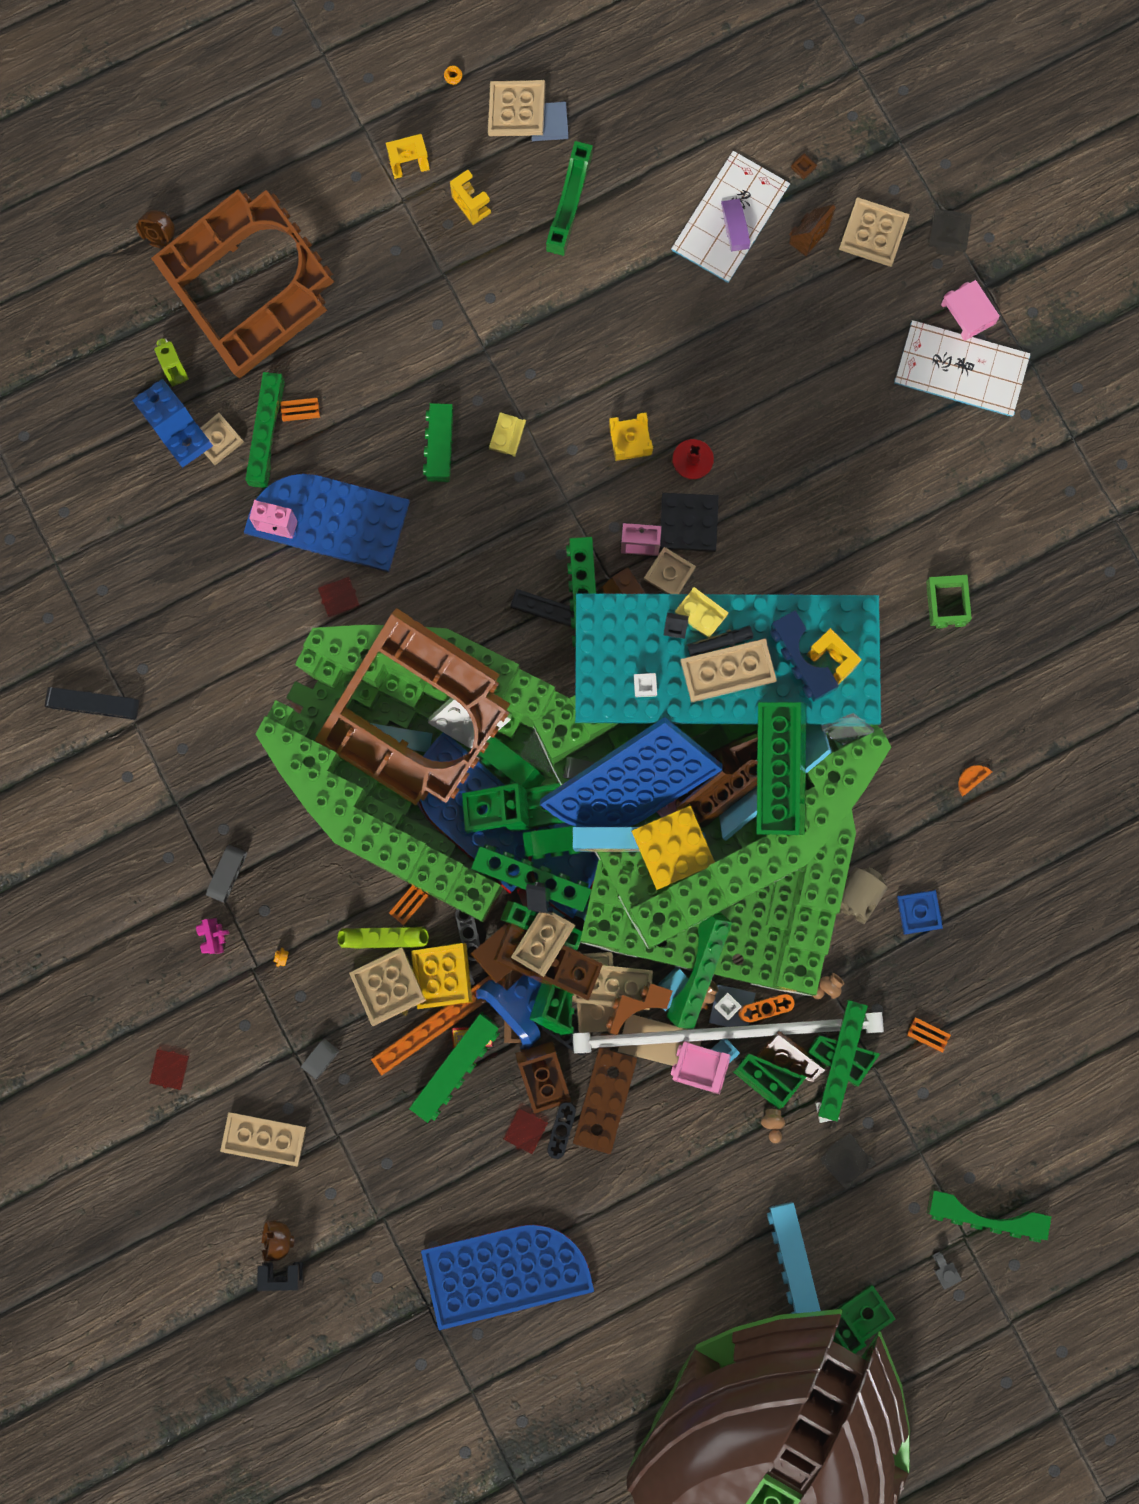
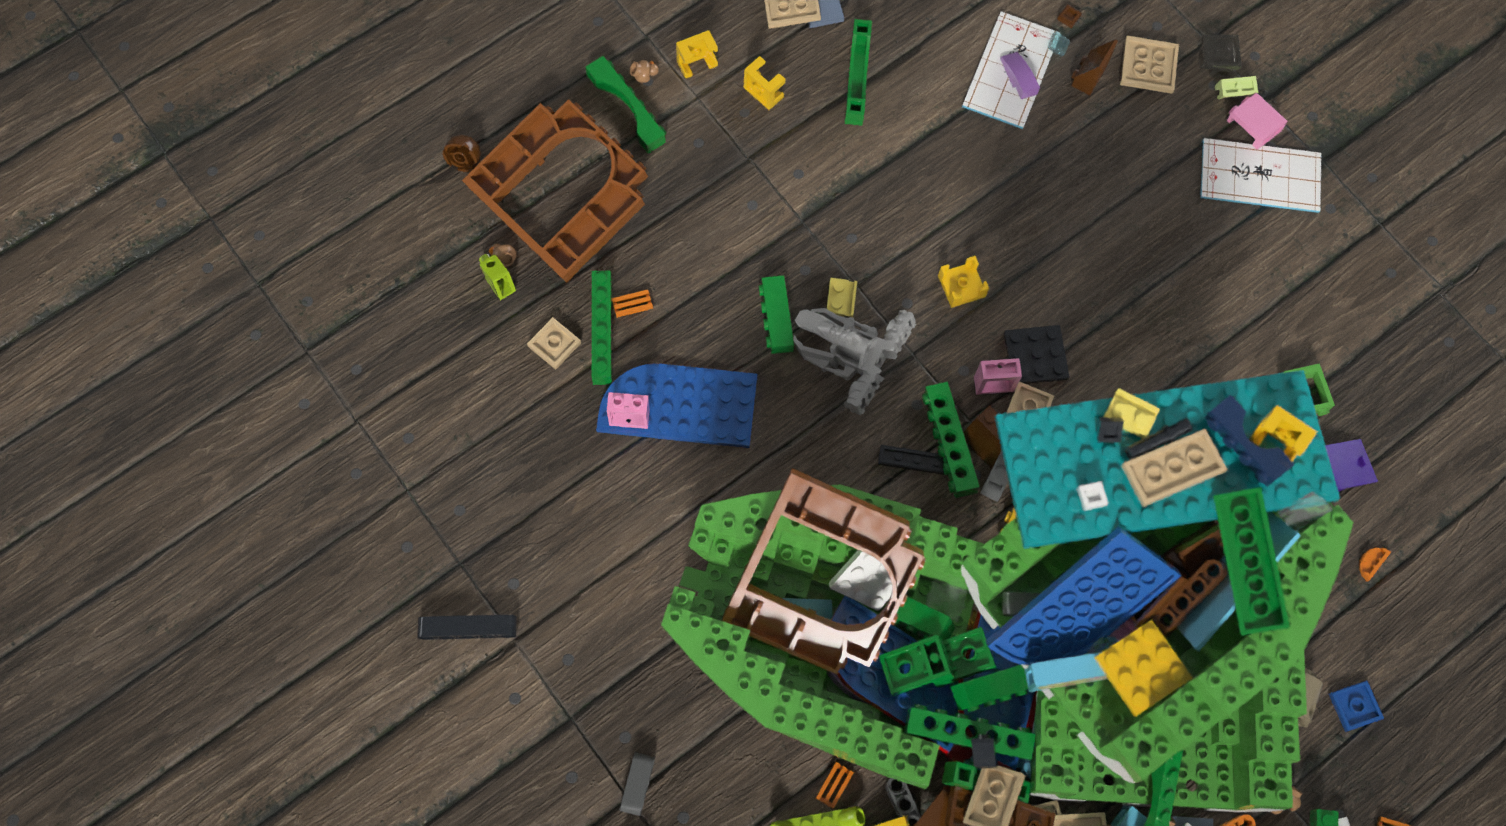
camera: 15 degrees left, 10 degrees down
blue bracket [132,379,213,468] -> none
clear red piece [318,577,360,617] -> none
red piece [672,439,714,479] -> none
none -> medium nougat animal [489,244,516,267]
none -> green arch [586,56,666,154]
none -> medium nougat animal [630,60,659,83]
none -> light grey piece [793,308,916,415]
none -> clear light blue tile [1048,32,1070,57]
none -> clear light blue tile [1087,637,1118,654]
none -> yellowish green hinge [1215,76,1258,99]
none -> dark purple door [1325,439,1378,492]

